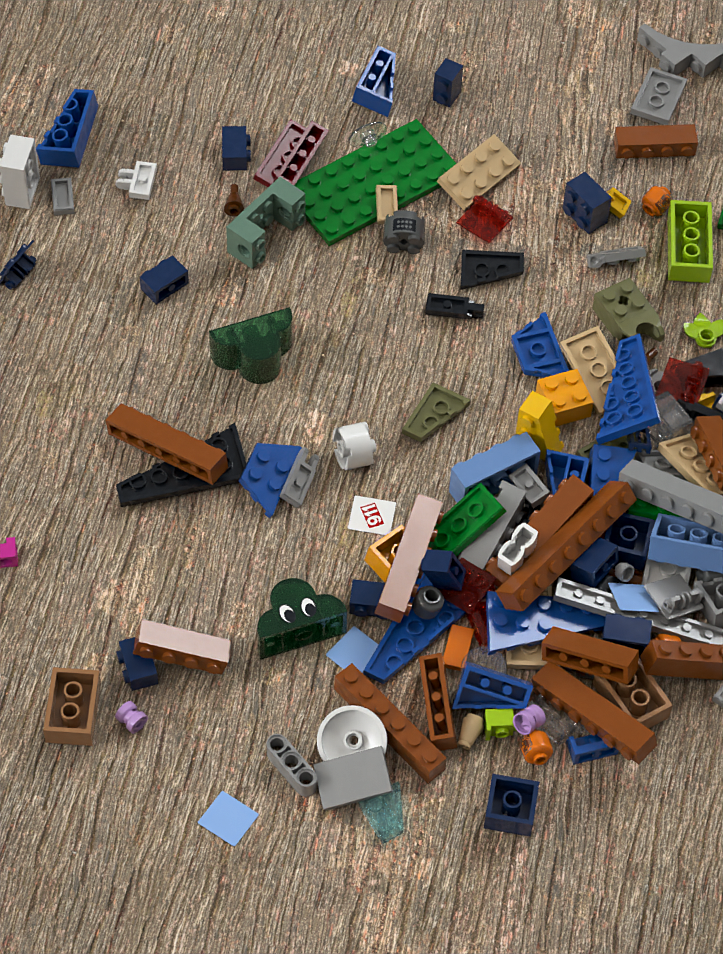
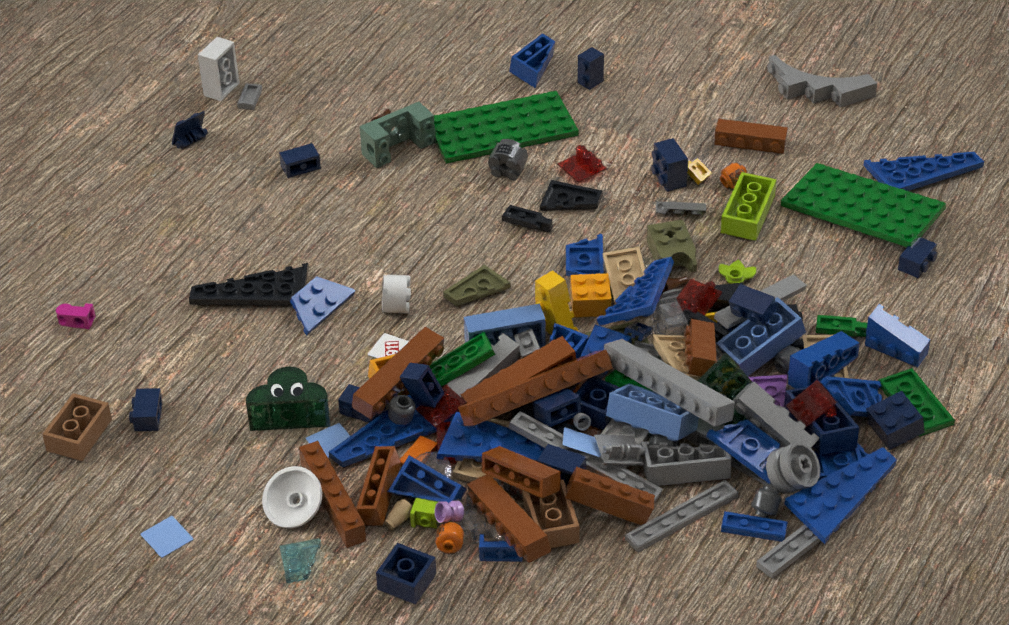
camera: 20 degrees right, 15 degrees down
blue wedge [36,89,98,168] -> none
dark orange brick [105,403,228,485] -> none
white hinge [115,161,157,200] -> none
lavender wheel [115,701,148,734] -> none
brick [133,619,231,675] -> none
clear green brick [209,307,292,384] -> none
dark blue brick [222,126,251,171] -> none
slope [253,119,329,187] -> none
light grey beam [266,734,317,797] -> none
light grey hinge [279,447,320,508] -> none
light grey tile [313,746,393,811] -> none
clear dish [349,122,387,148] -> none
tan tile [375,185,398,225] -> none
tan plate [437,134,521,211] -> none
white brick [497,523,538,575] -> none
light grey plate [630,67,687,125] -> none

